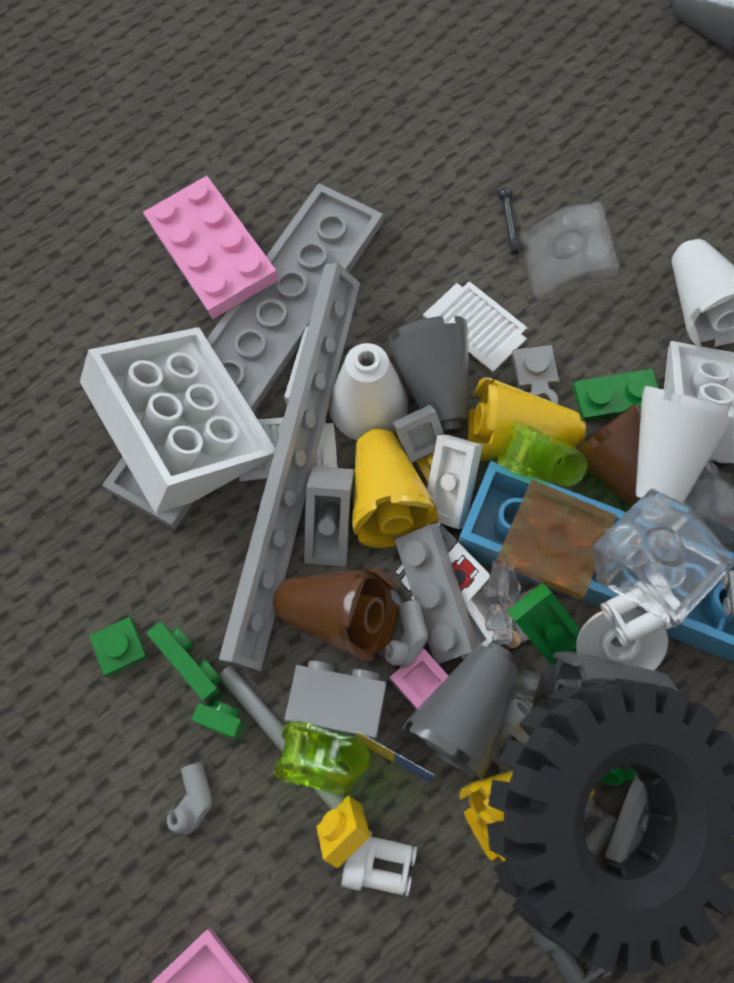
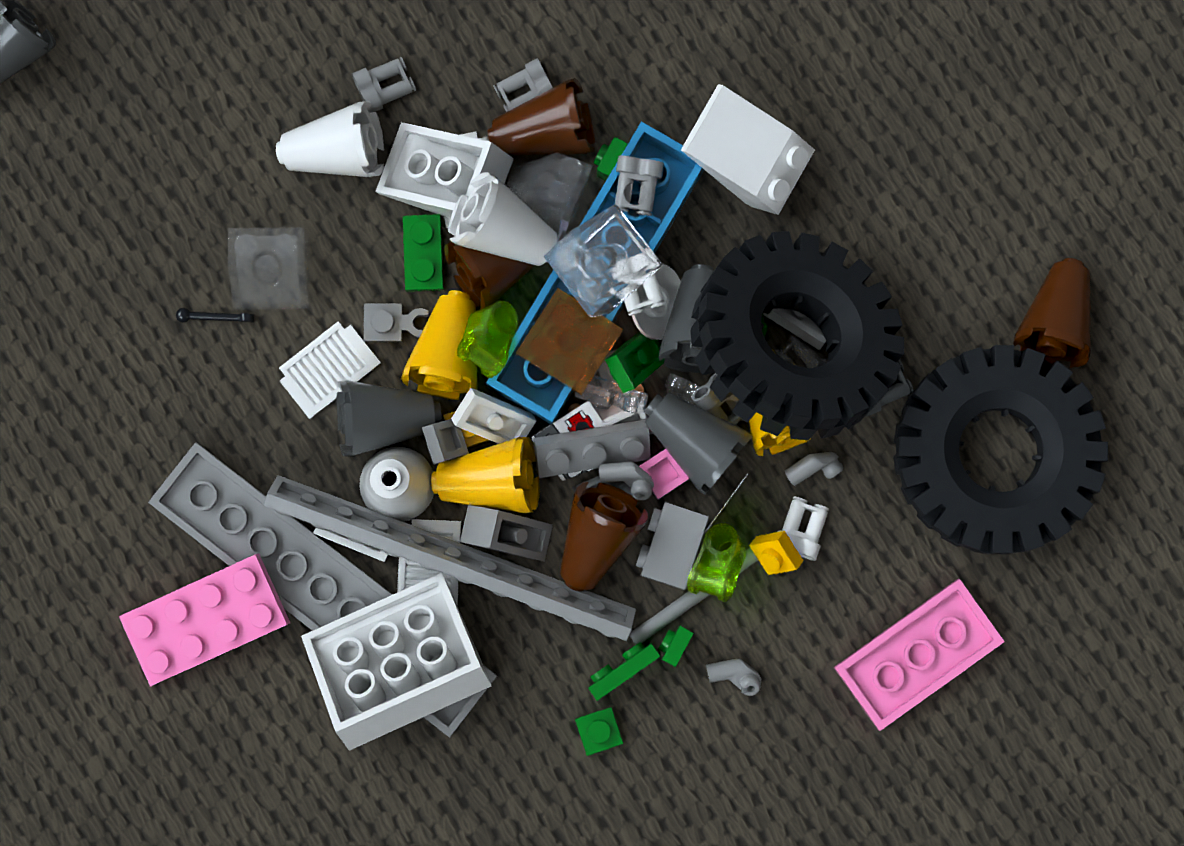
camera: 85 degrees left, 15 degrees up
none -> light grey arm [785,452,843,486]

